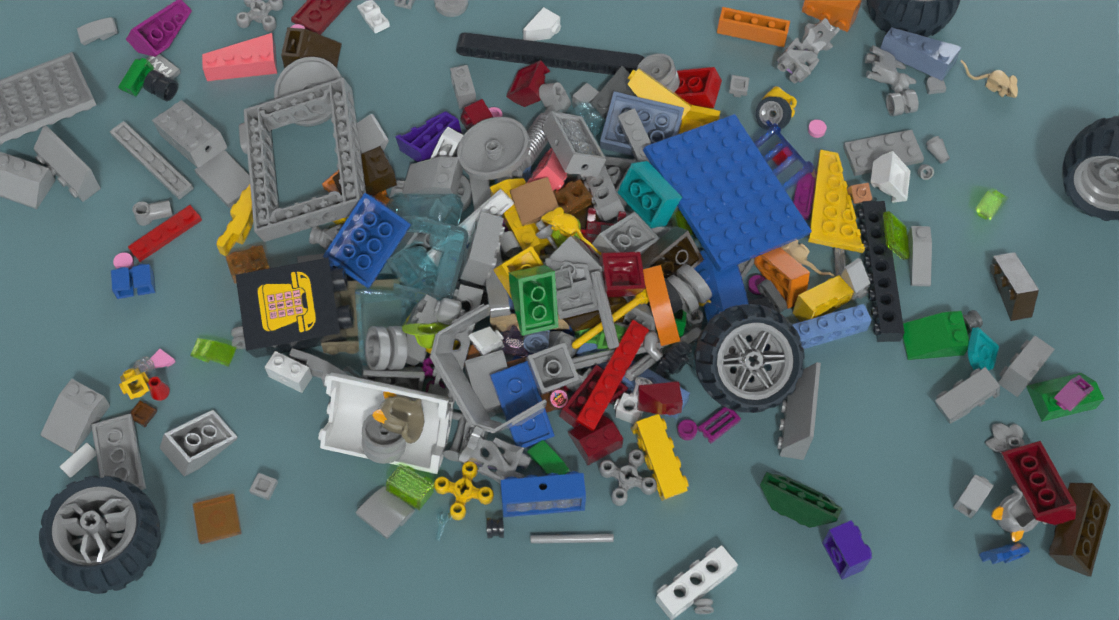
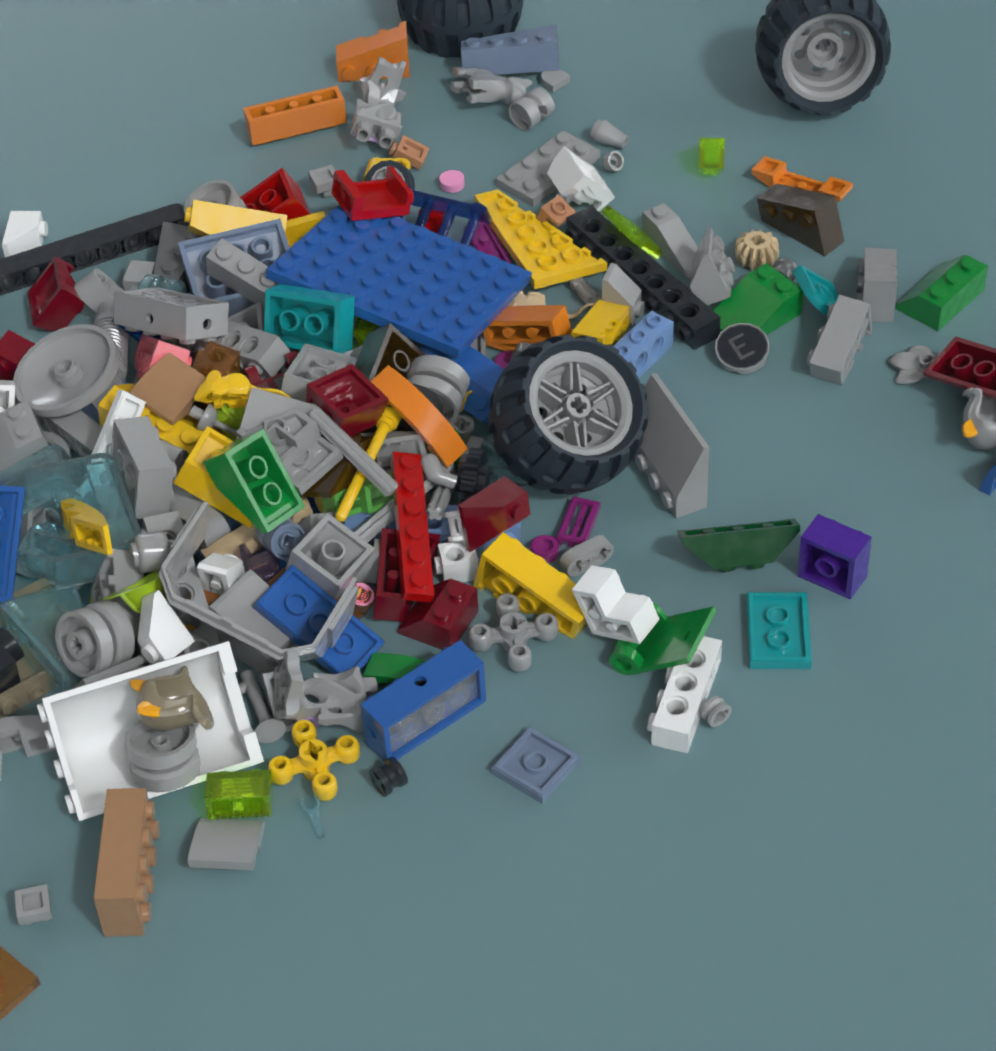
camera: 30 degrees left, 15 degrees down
light grey bar [531,534,614,543] -> none
light grey slope [953,474,994,518] -> none
tan animal [961,60,1018,98] -> none
magenta slope [1054,375,1095,411] -> none
none -> yellow slope [60,498,113,555]
none -> medium nougat brick [93,788,160,937]
none -> white slope [137,590,195,664]
none -> red panel [331,166,414,221]
none -> nougat bracket [388,135,430,170]
none -> sand blue tile [491,726,581,804]
none -> light grey beam [559,535,614,577]
none -> white brick [572,565,659,644]
none -> green door [609,603,717,675]
none -> light grey slope [690,227,735,305]
none -> black tile [715,323,770,375]
none -> tan gear [735,229,779,271]
none -> teal tile [746,592,812,669]
none -> orange slope [751,156,853,202]

